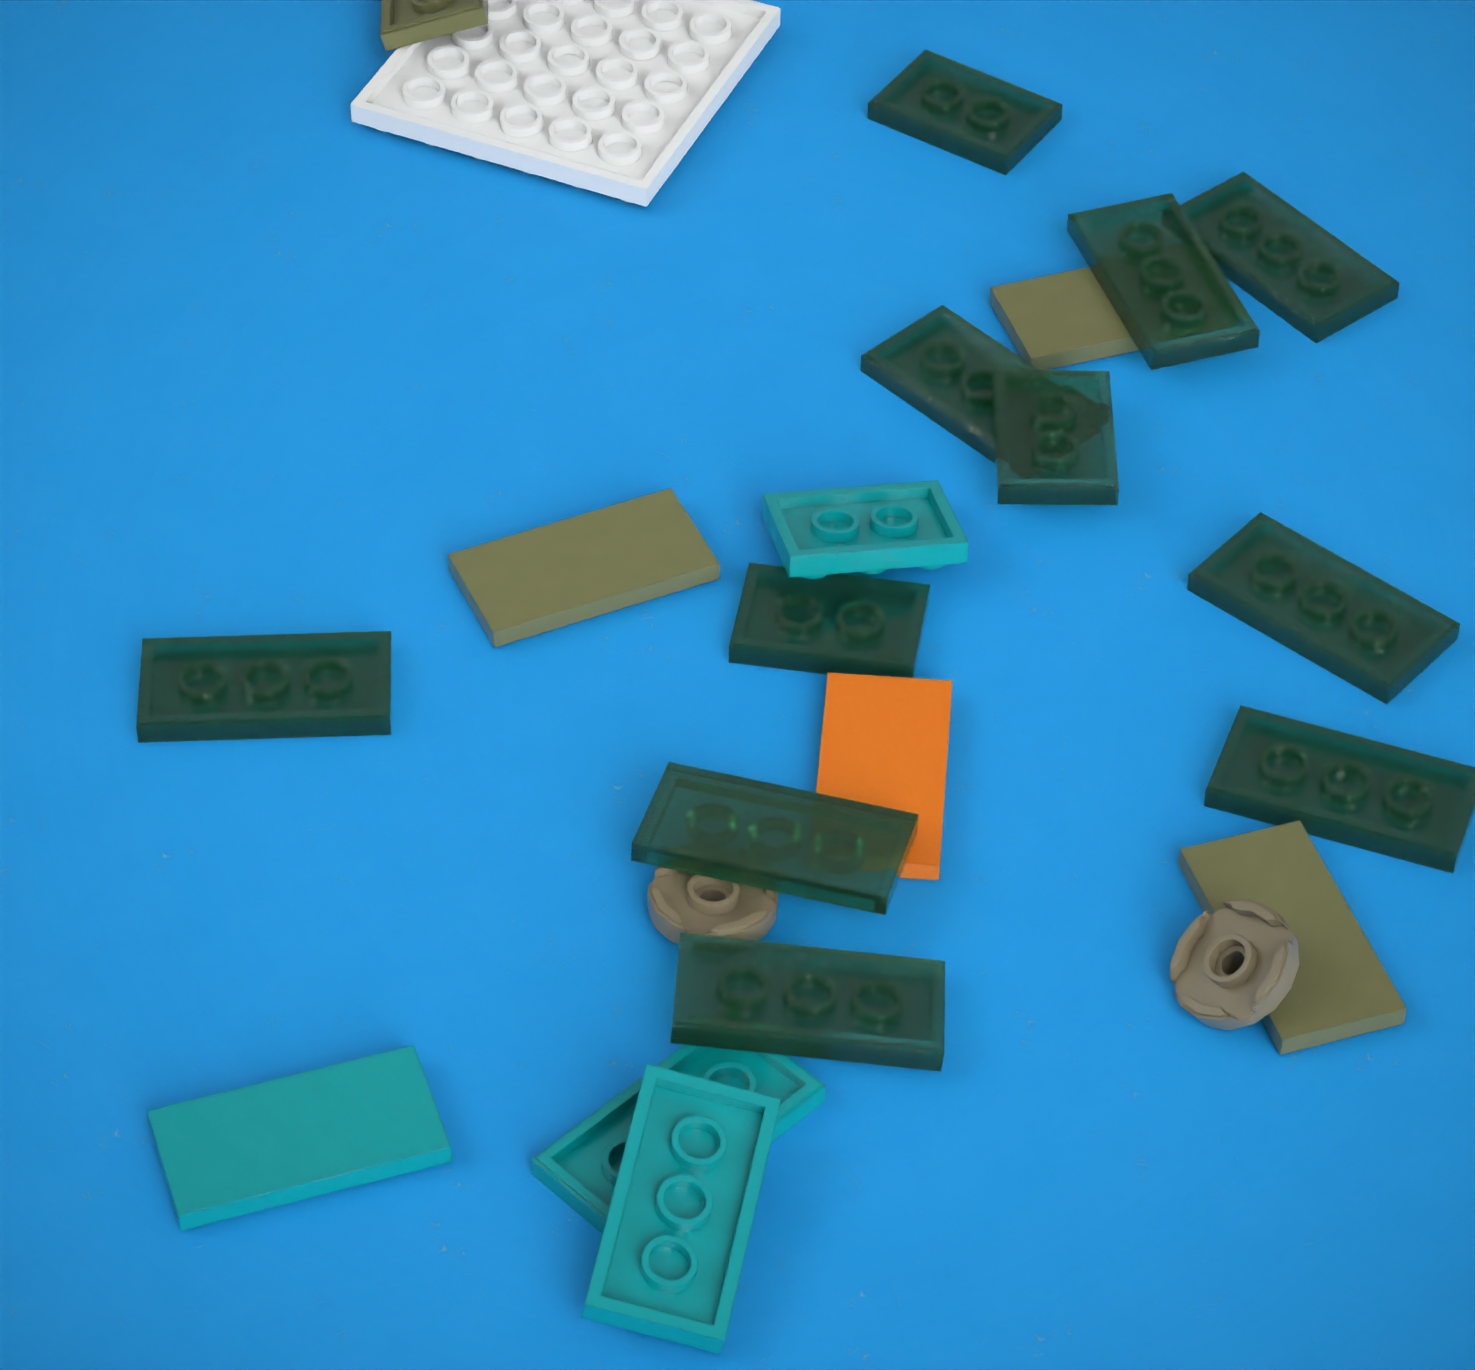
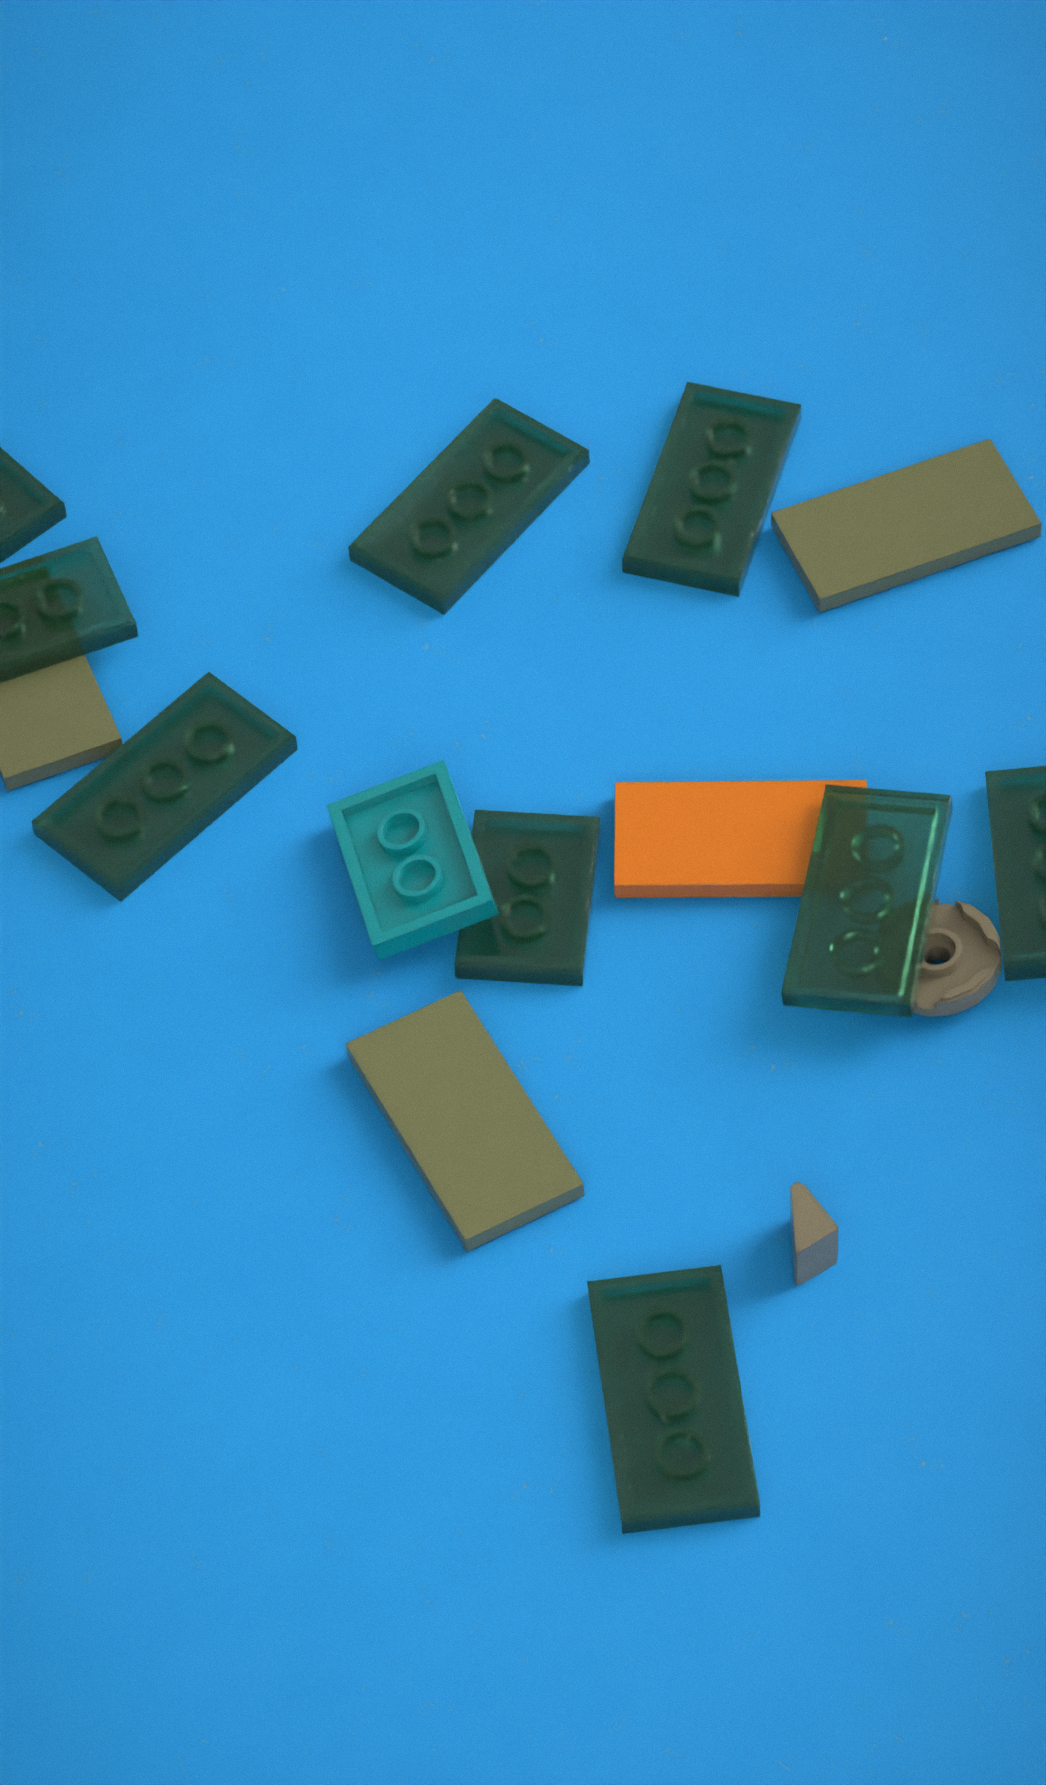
camera: 90 degrees left, 10 degrees up
clear green tile [991,370,1119,505] -> none
dark tan plate [1170,899,1299,1030] -> none
none -> dark tan slope [790,1181,838,1285]

